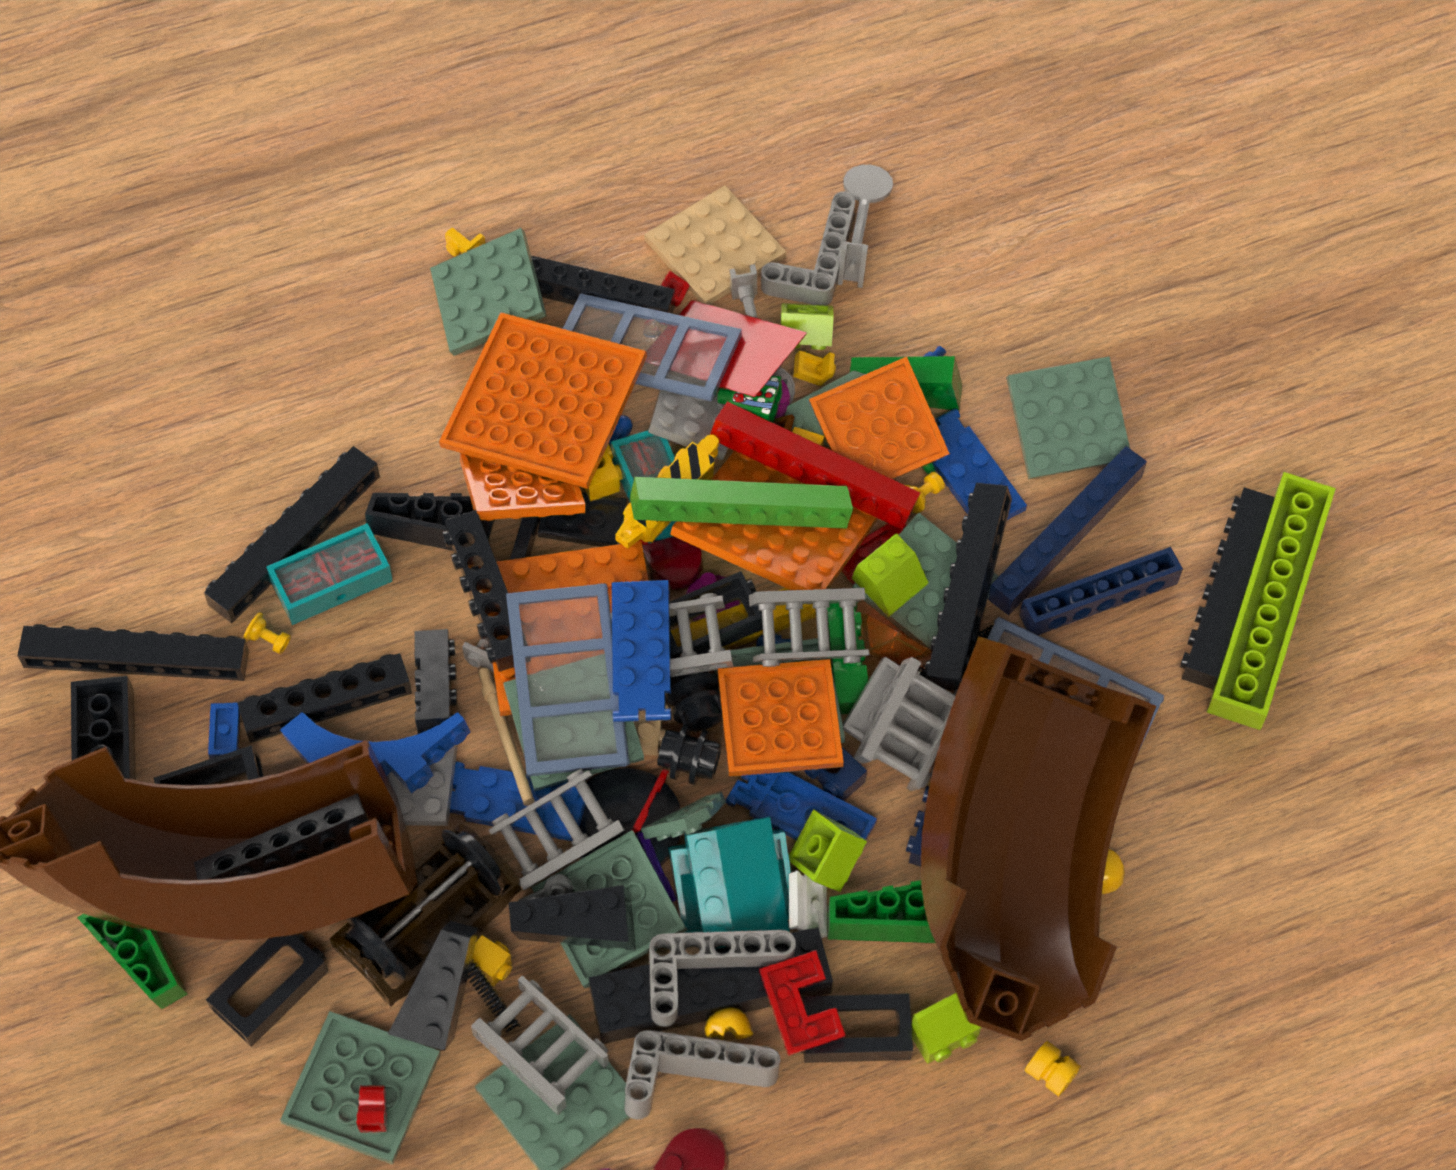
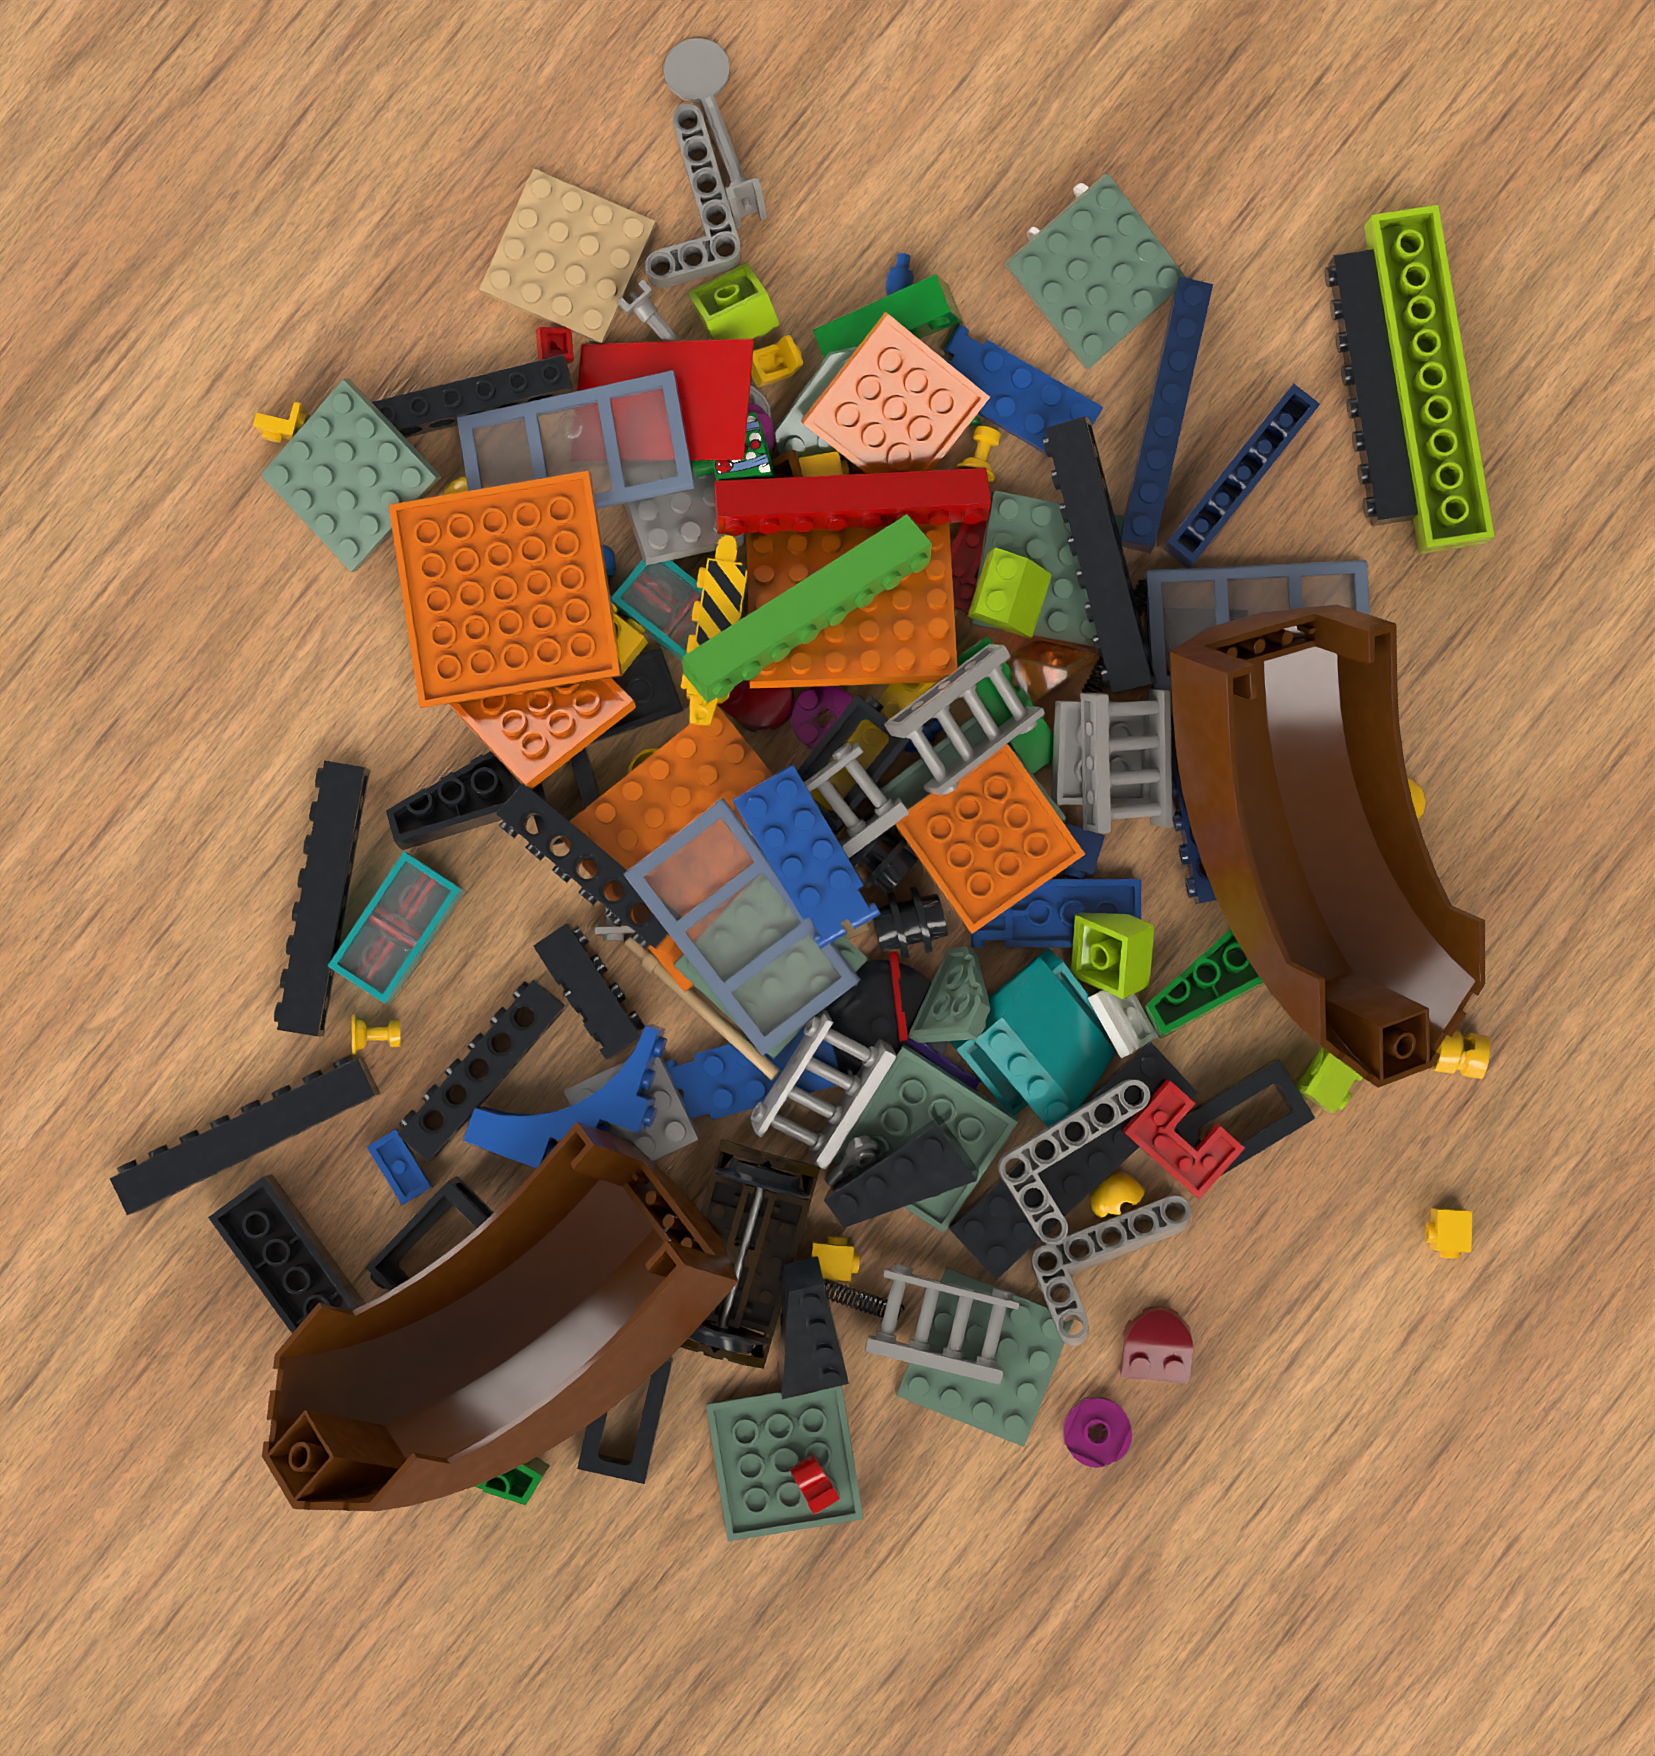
camera: 25 degrees left, 25 degrees up
black brick [194,793,370,880] -> none

